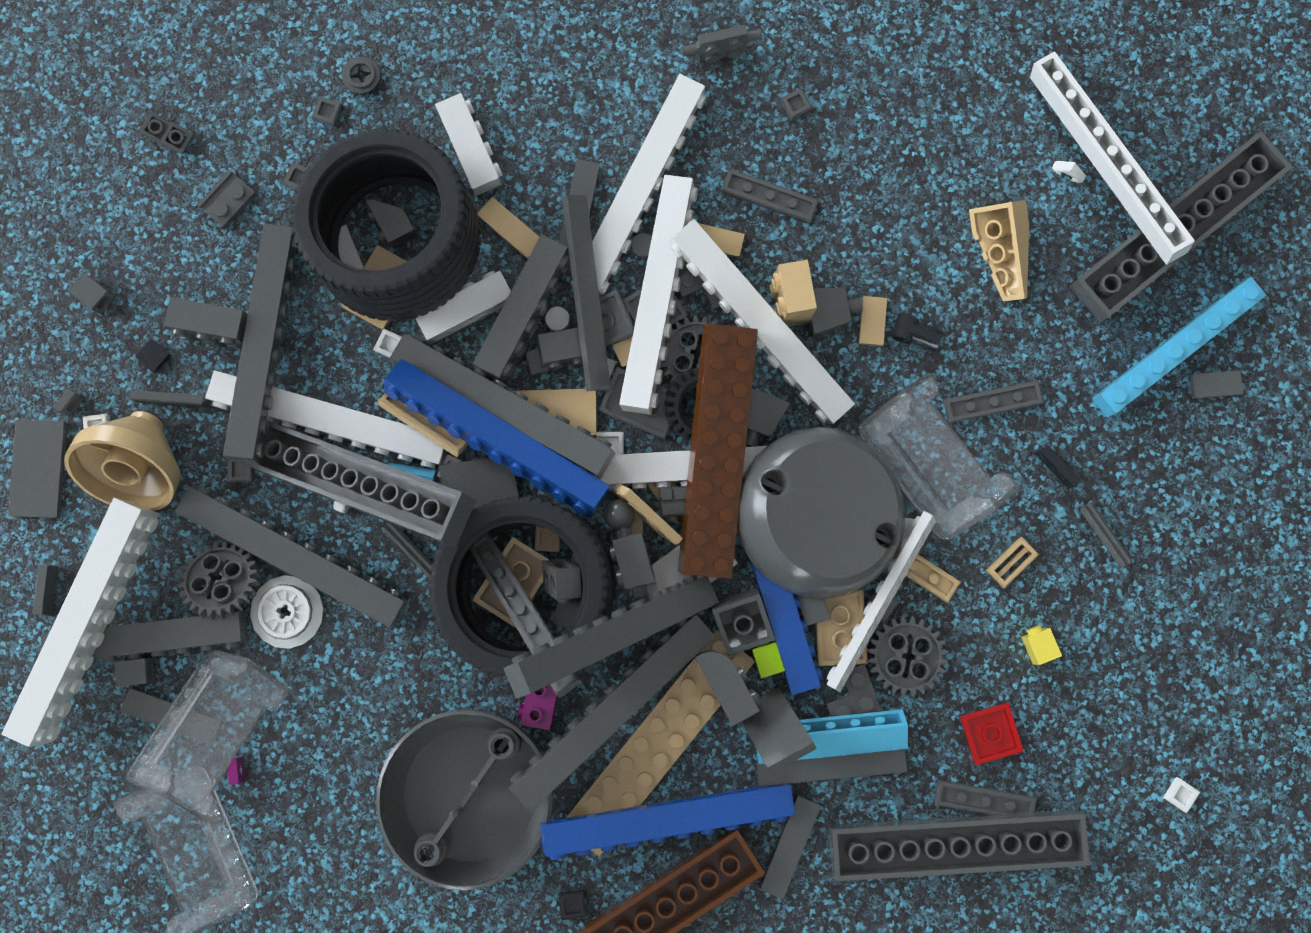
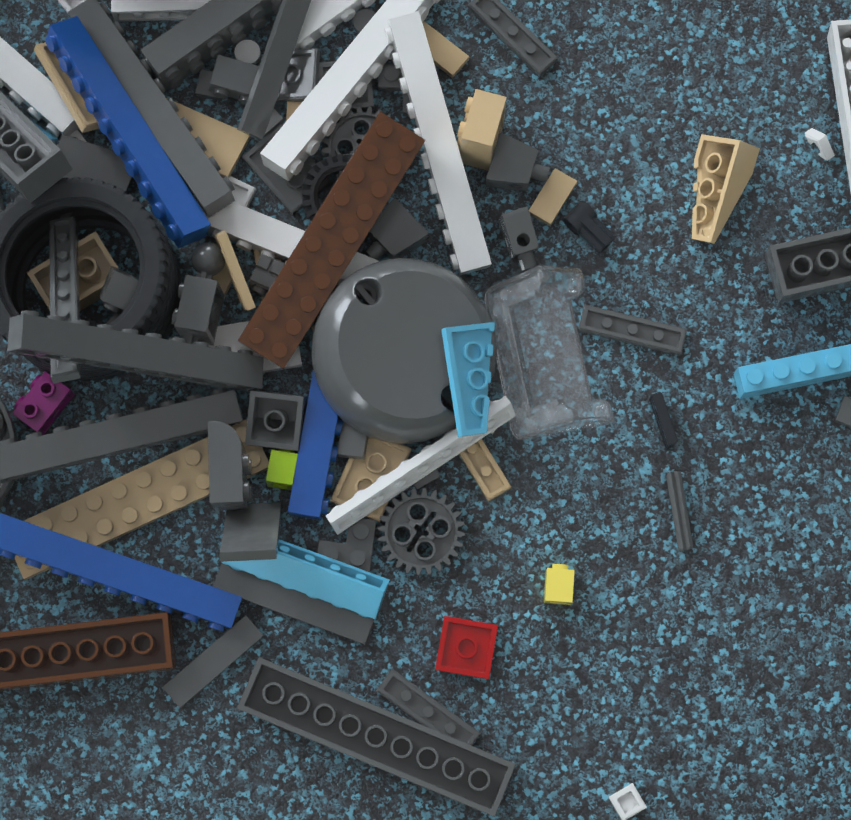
camera: 25 degrees right, 5 degrees down
tan tile [535,527,560,552] -> none
tan tile [985,537,1039,588] -> none
none -> medium azure wing [441,322,495,437]
none -> dark grey torso [498,206,539,271]

